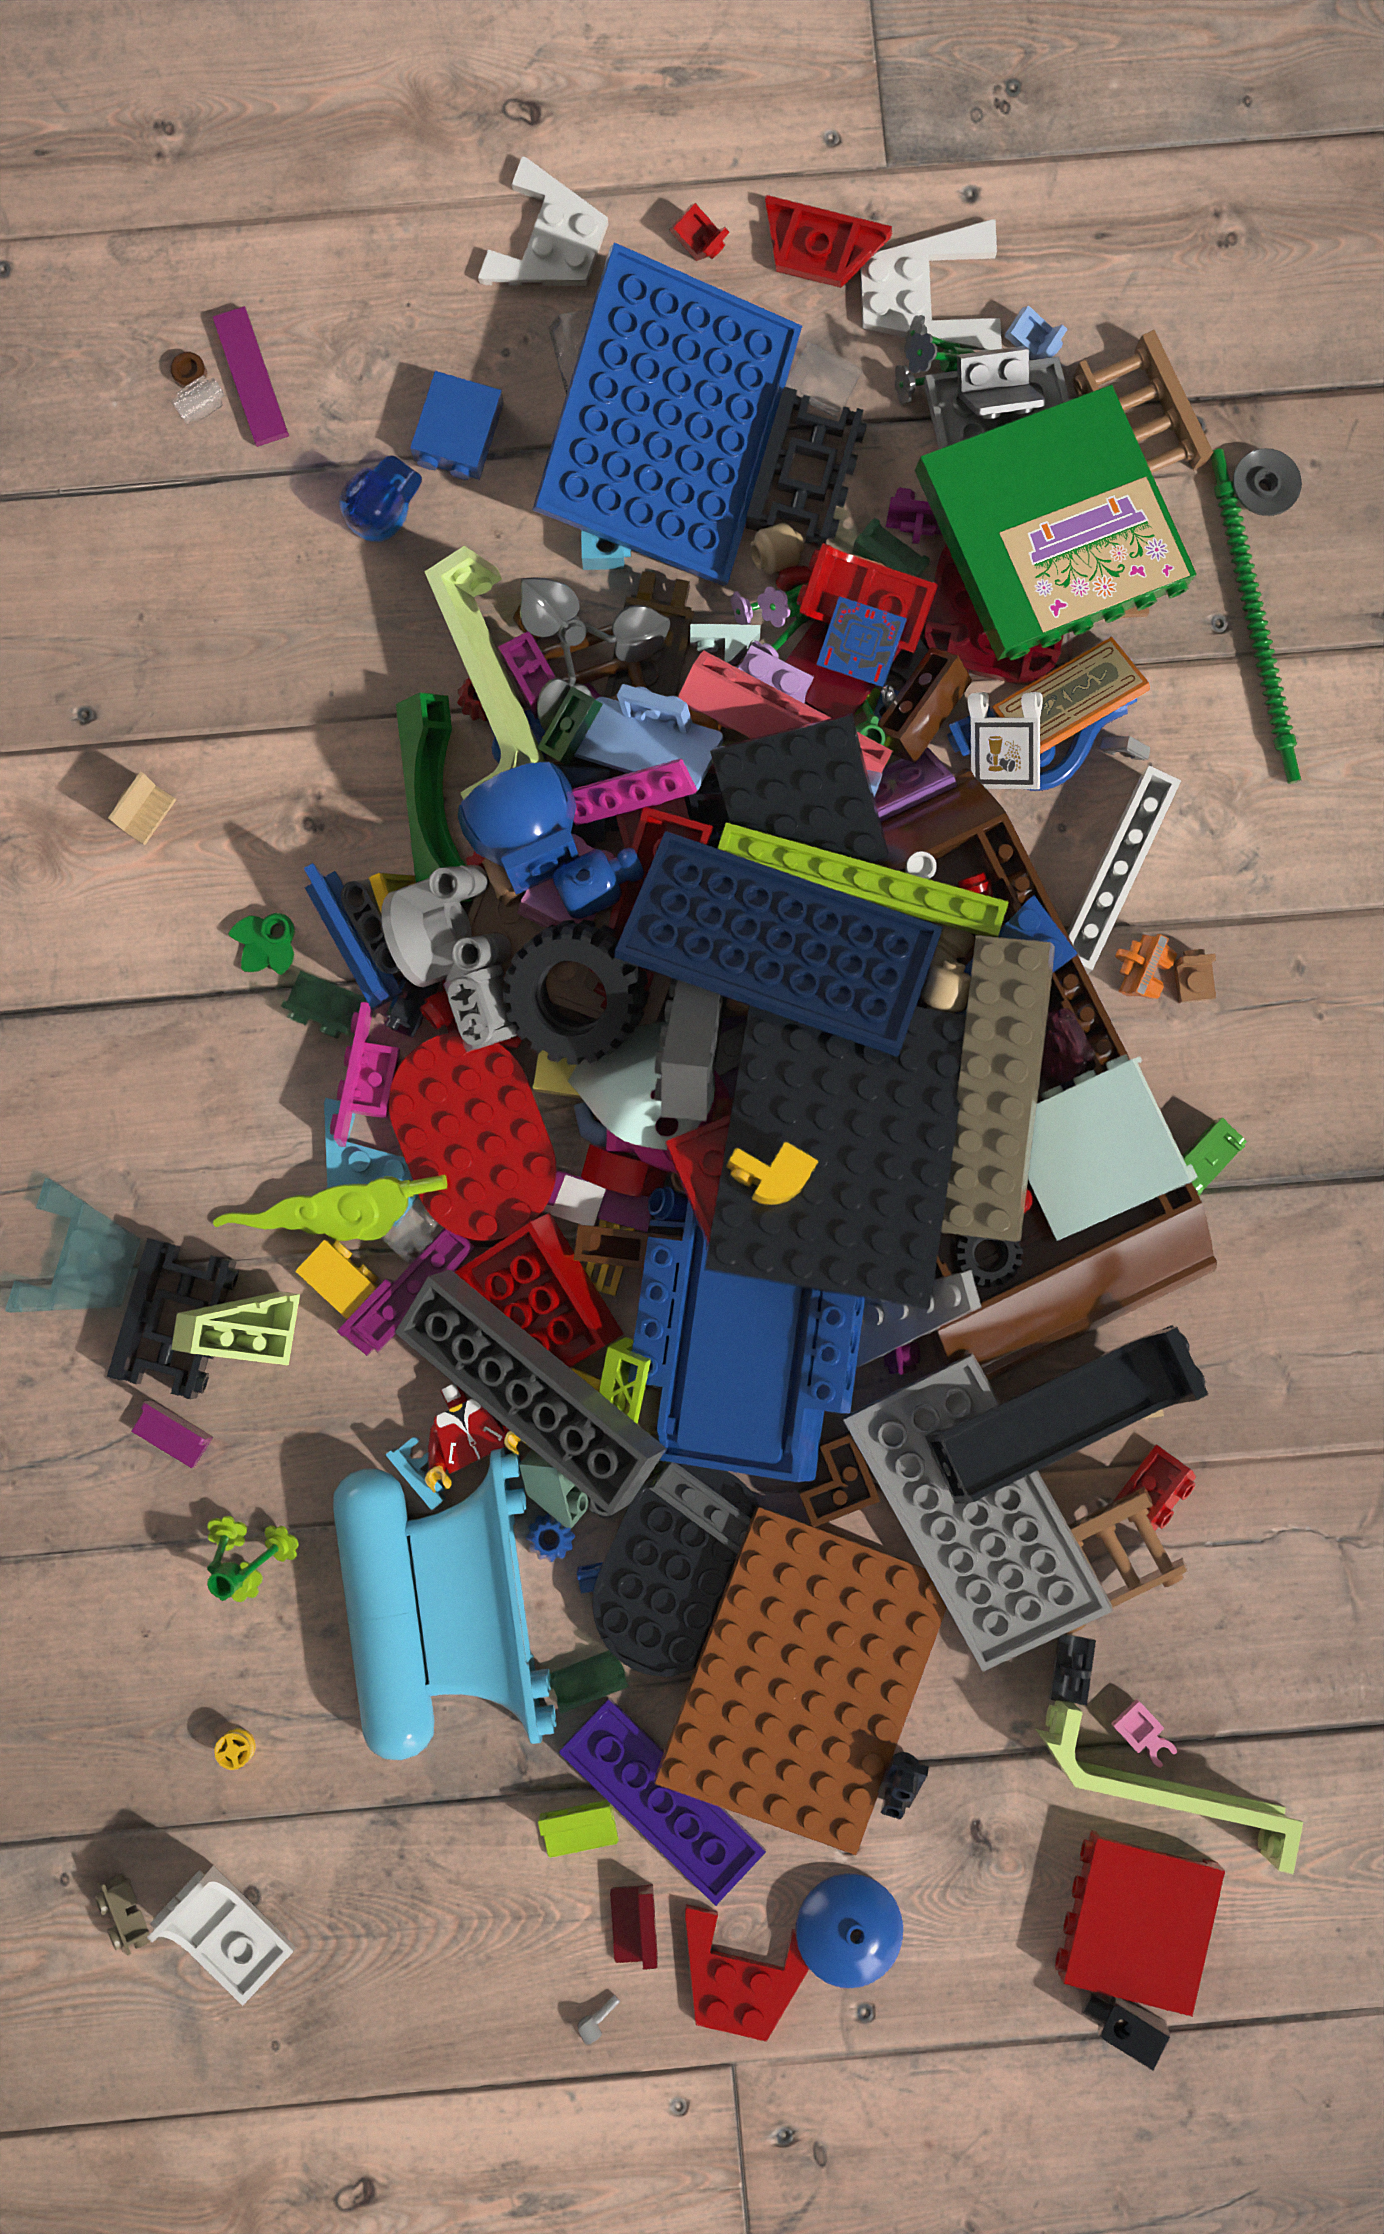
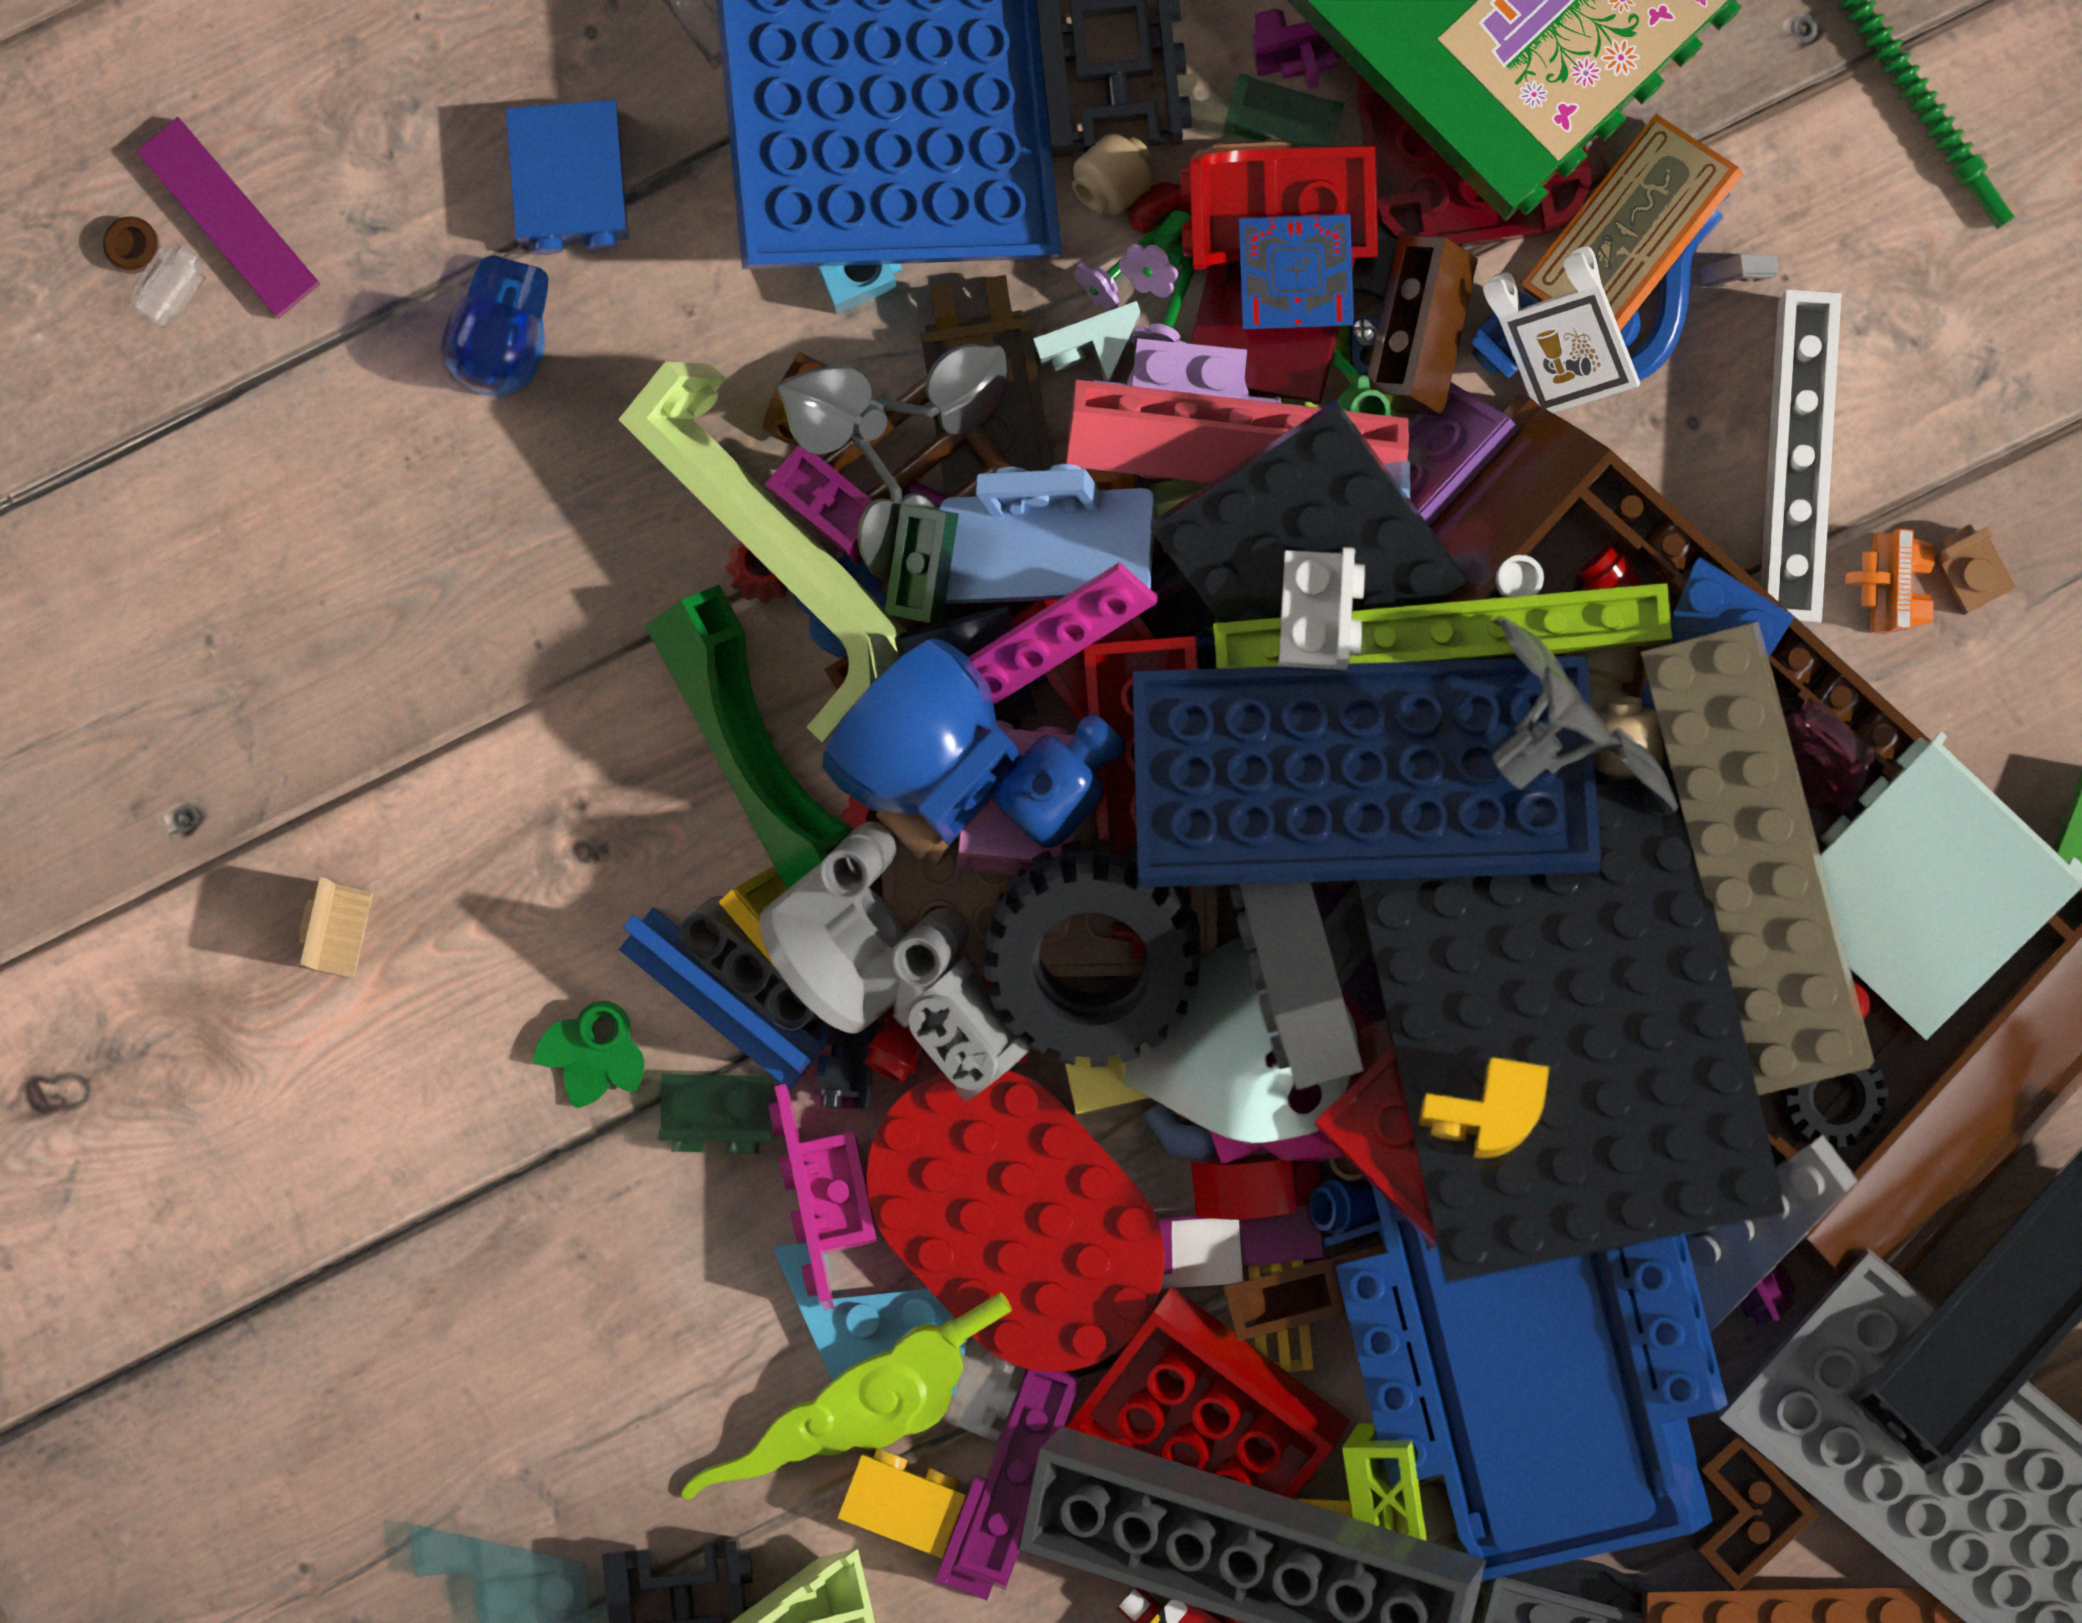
camera: 20 degrees left, 0 degrees up
none -> white bracket [1279,547,1365,670]
none -> dark grey plant [1492,616,1678,815]

